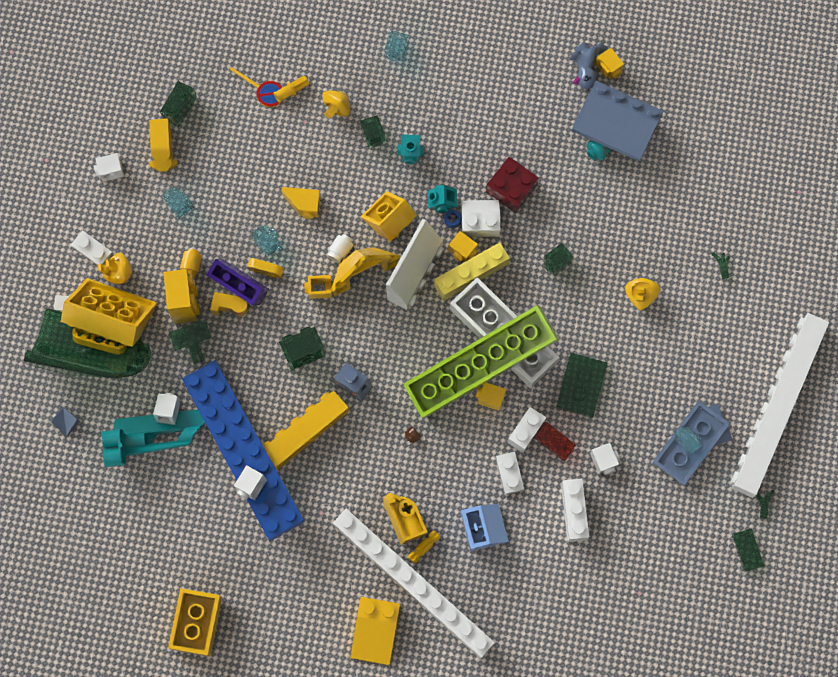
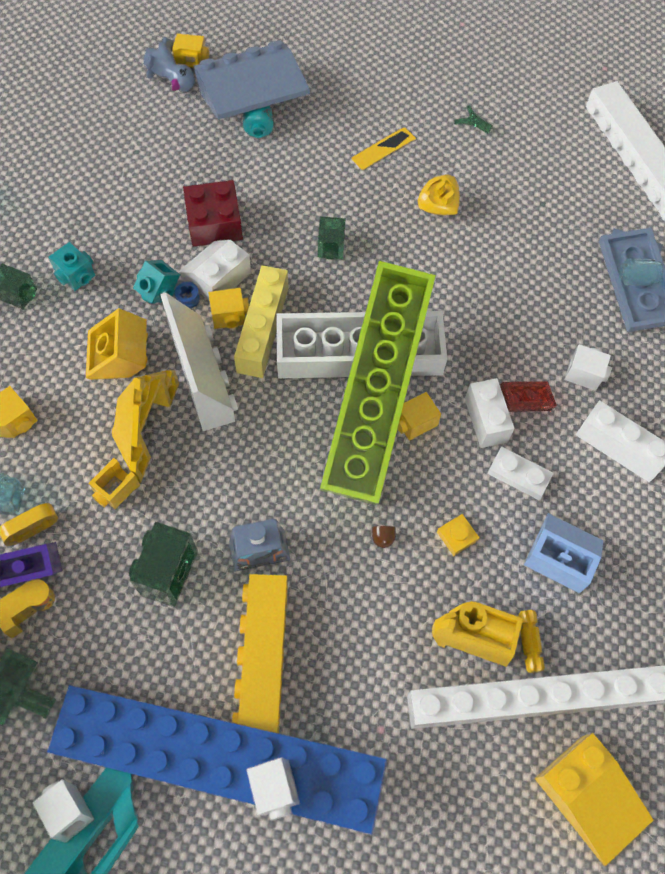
camera: 50 degrees left, 10 degrees down
white brick [327,234,354,264] -> none
clear green tile [556,353,608,418] -> none
none -> yellow sticker [351,127,416,170]
none -> yellow plate [437,514,480,556]

